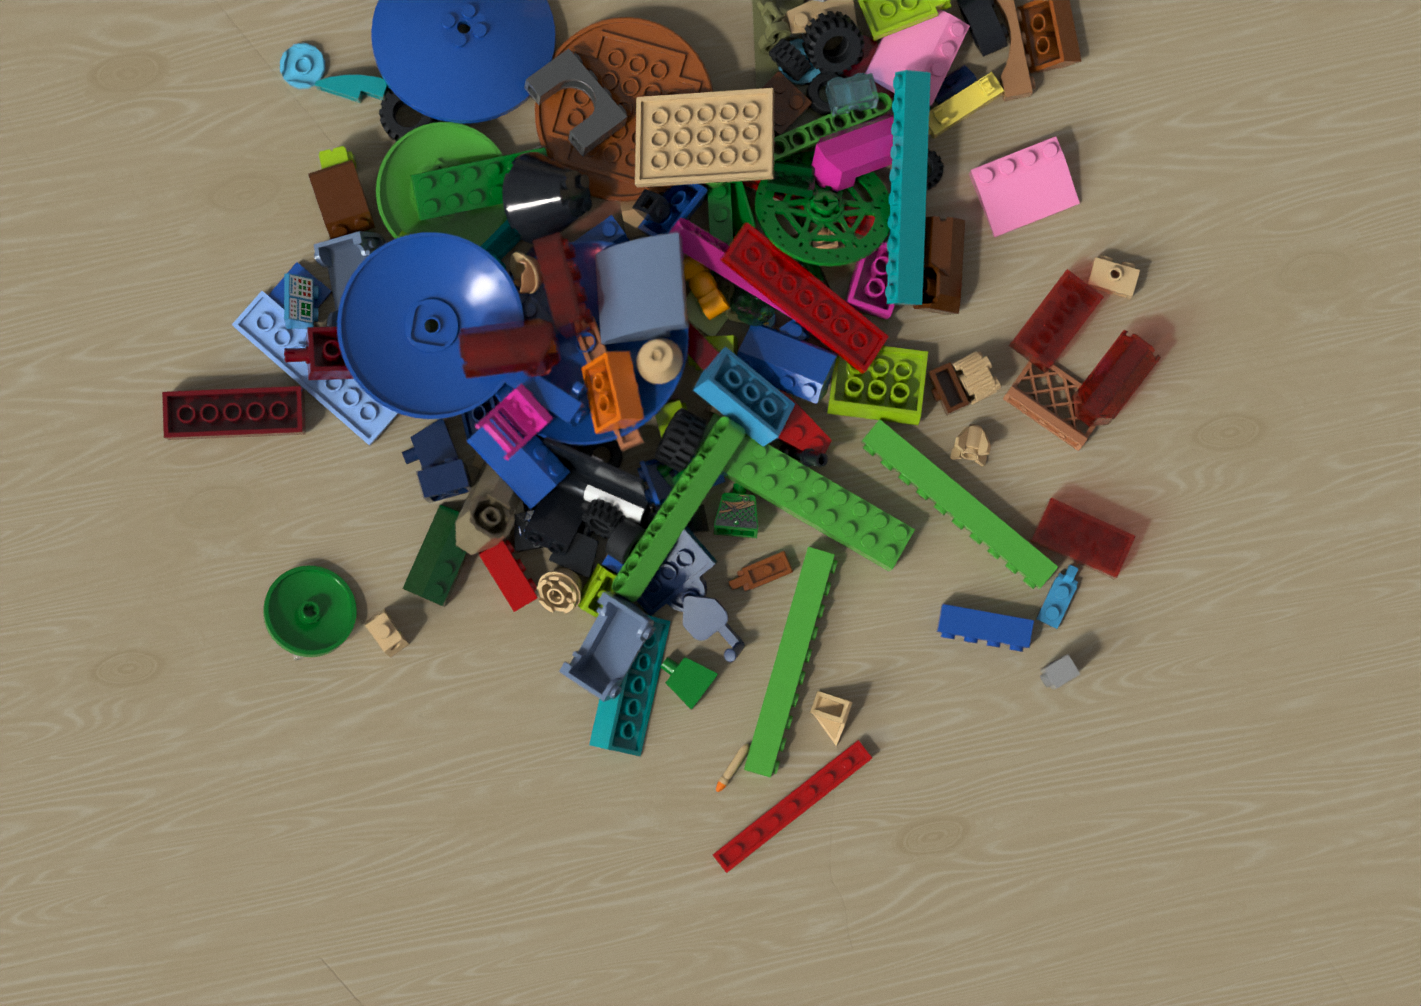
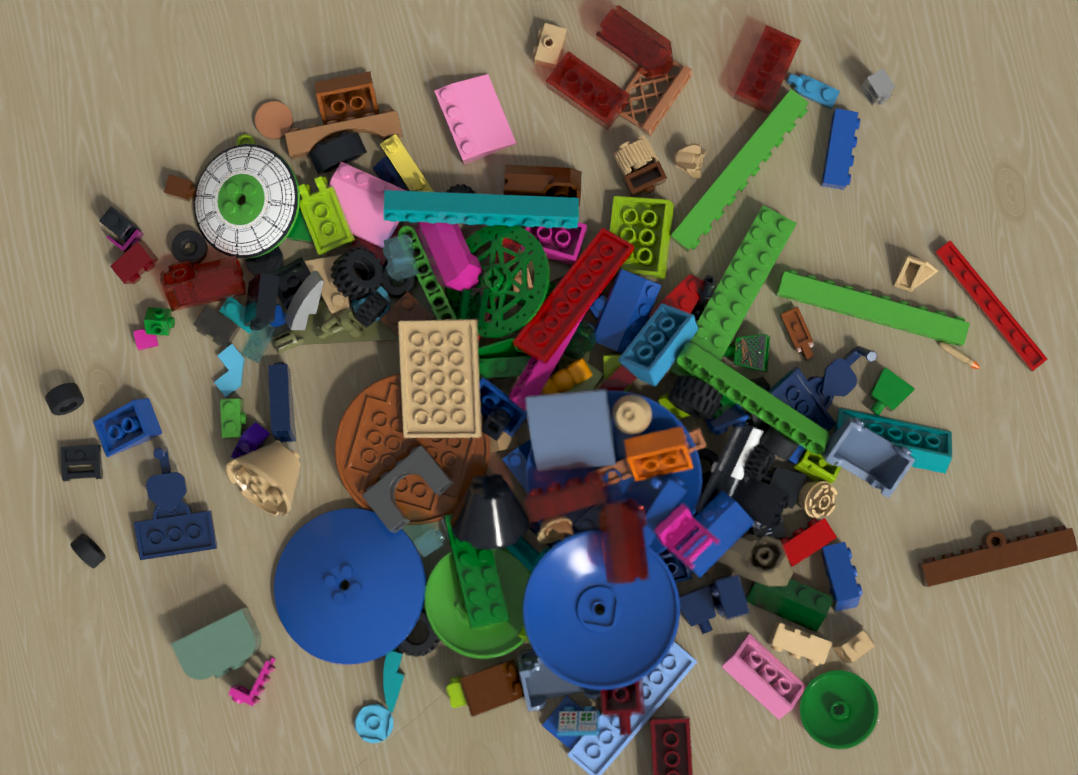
camera: 90 degrees left, 0 degrees up
none -> clear light blue brick [413,528,446,557]
none -> bright pink slope [721,633,807,719]
none -> tan wedge [767,621,832,666]
none -> blue wedge [821,542,863,612]
none -> reddish brown hinge [918,525,1078,587]

